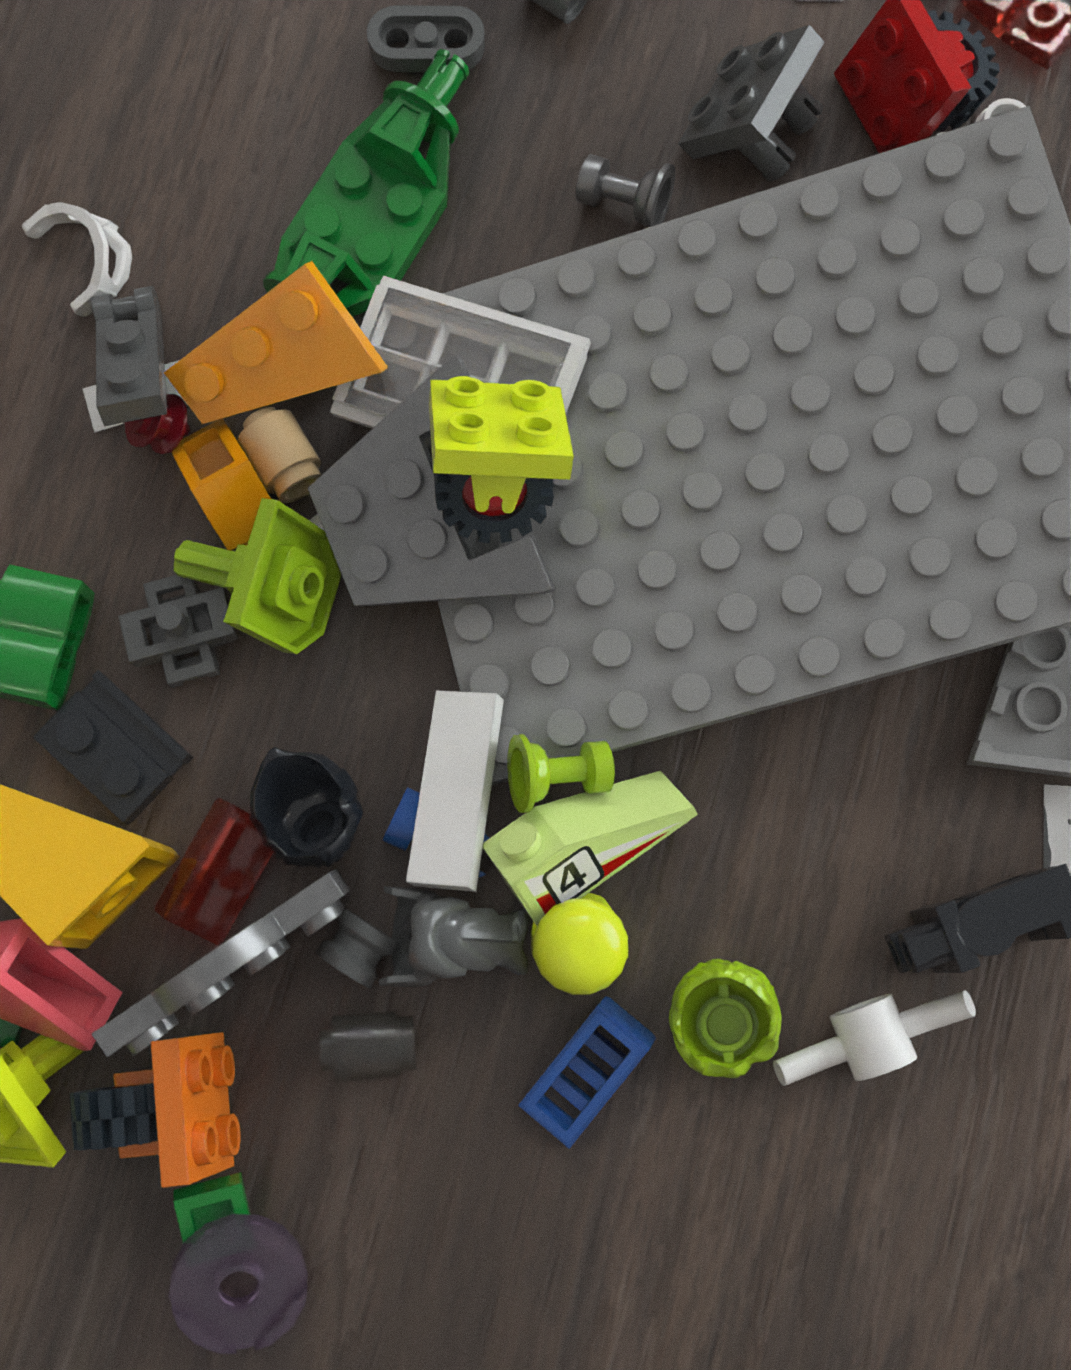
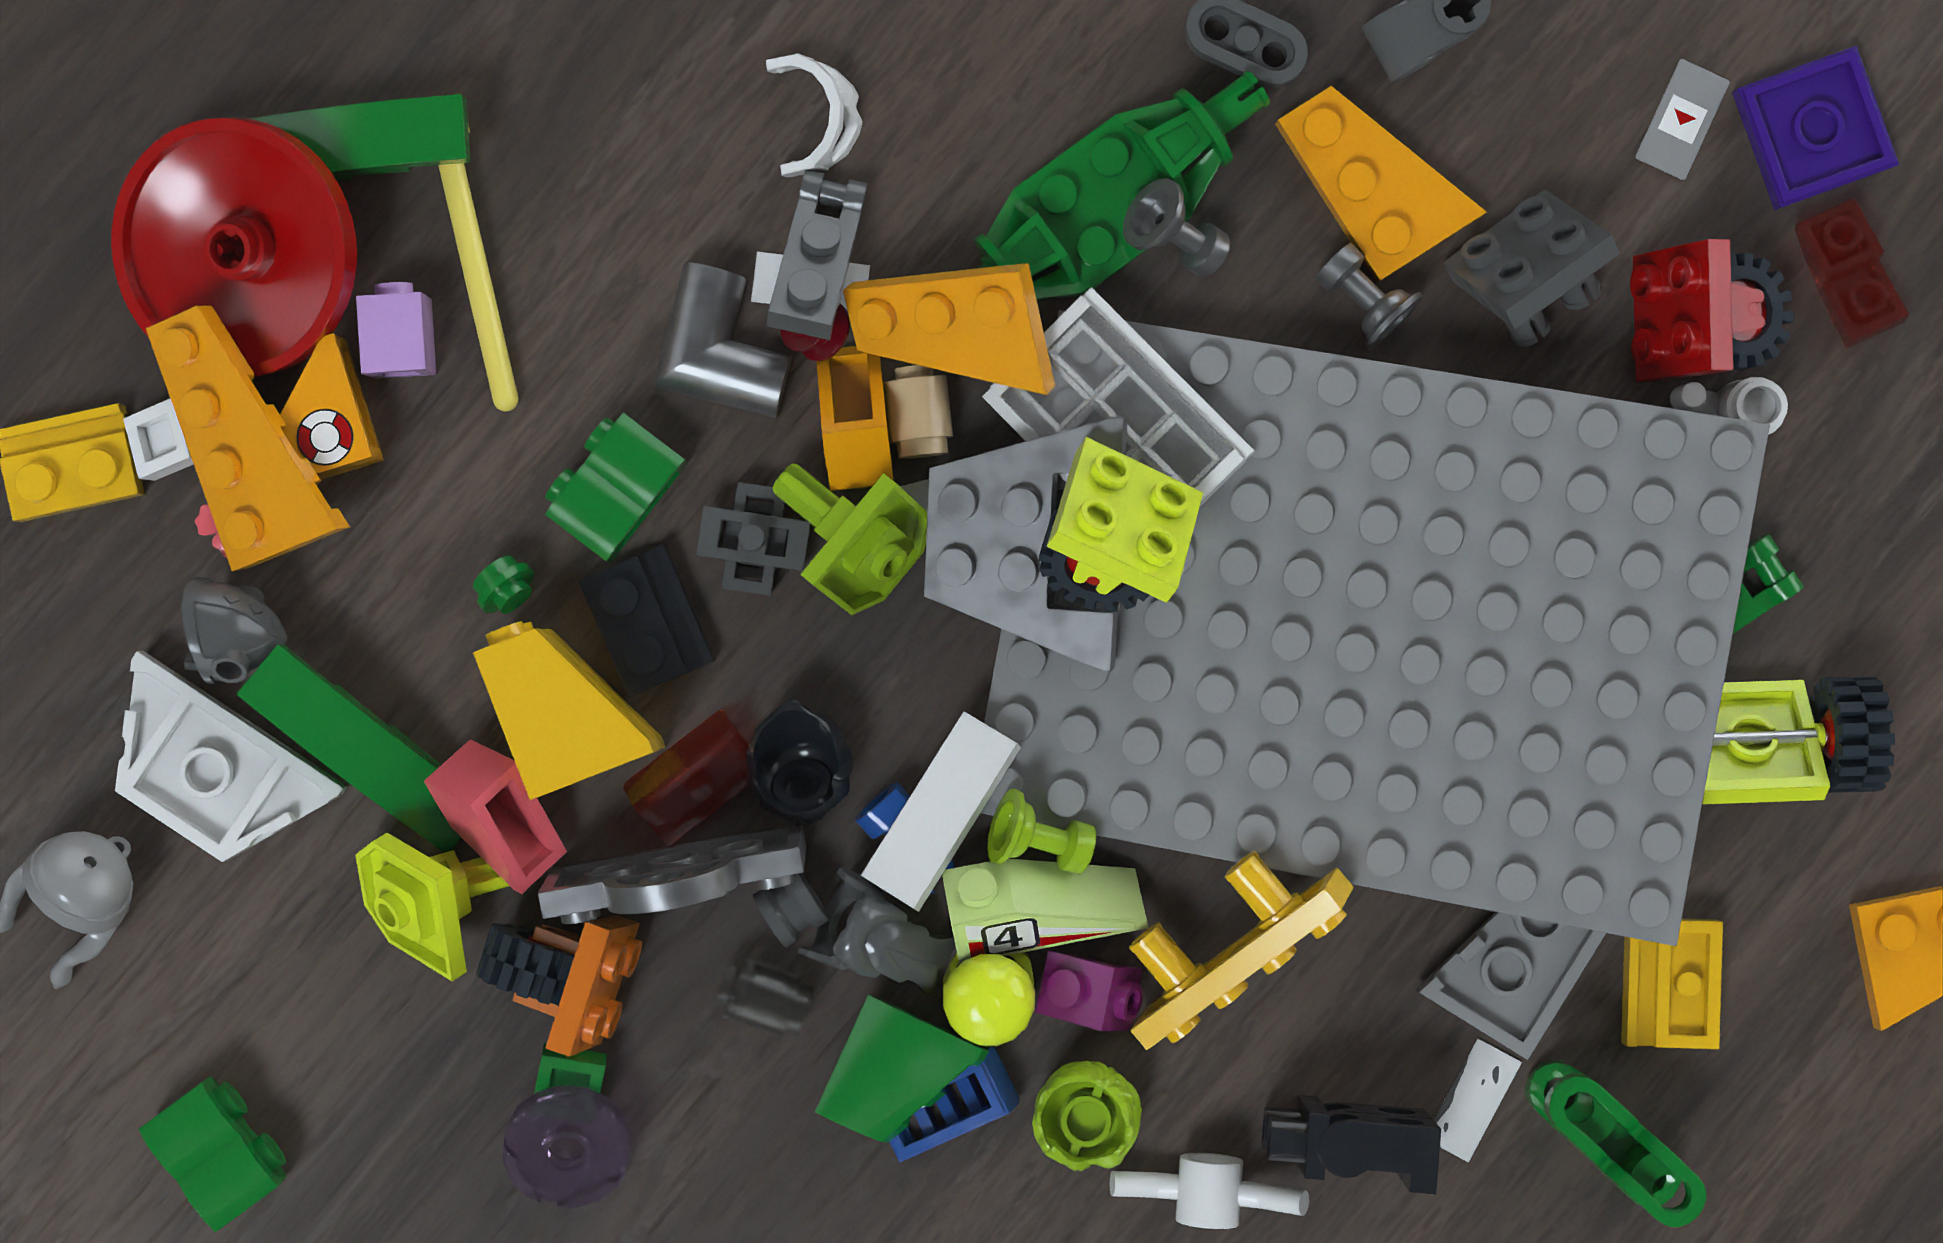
camera: 25 degrees right, 10 degrees up
none -> flat silver brick [653,262,792,418]
none -> green slope [815,995,989,1143]
none -> magenta bracket [1035,950,1143,1031]
none -> flat silver piece [1123,178,1230,277]
none -> yellow plate [1129,851,1354,1050]
none -> light orange wing [1275,86,1487,283]

